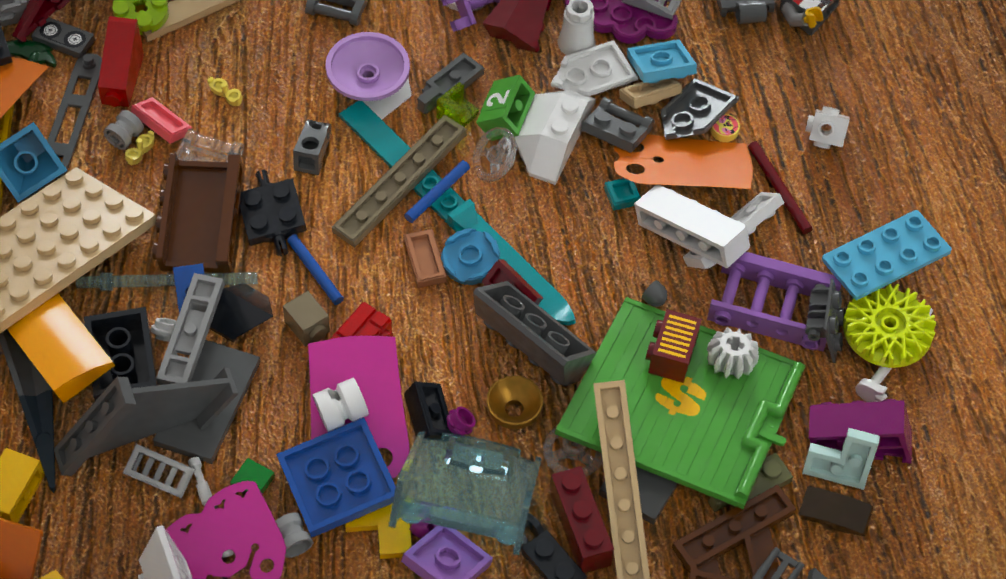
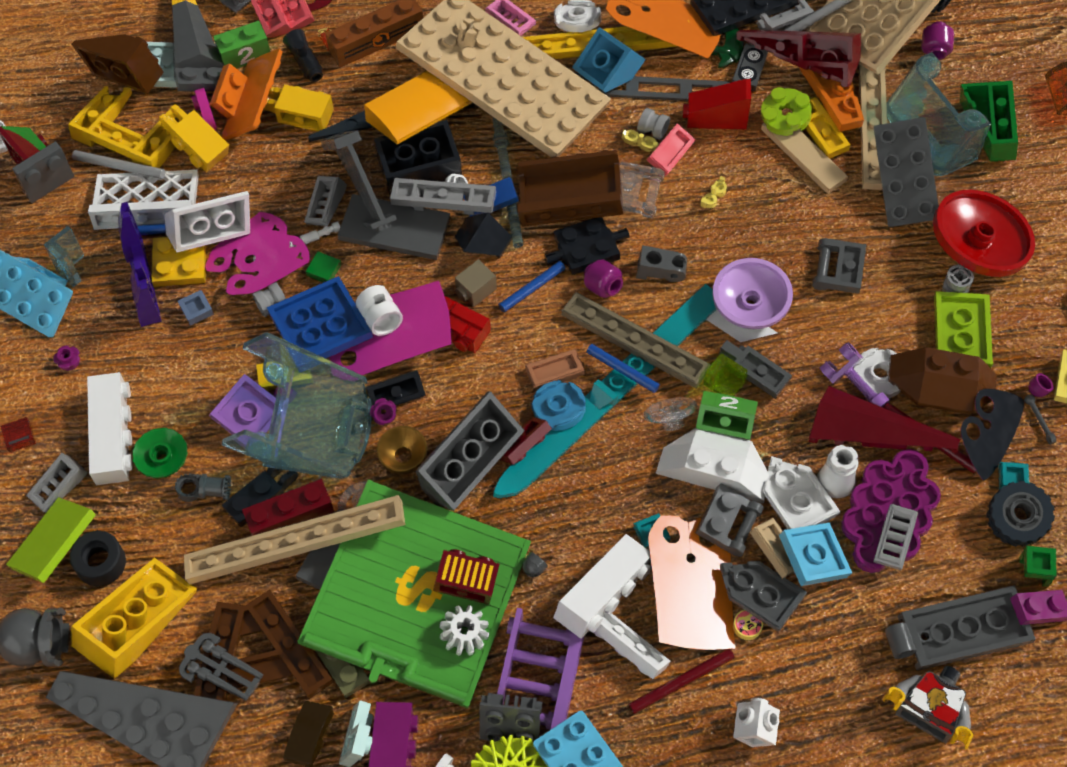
camera: 90 degrees right, 5 degrees up
none -> magenta head [584,259,623,298]

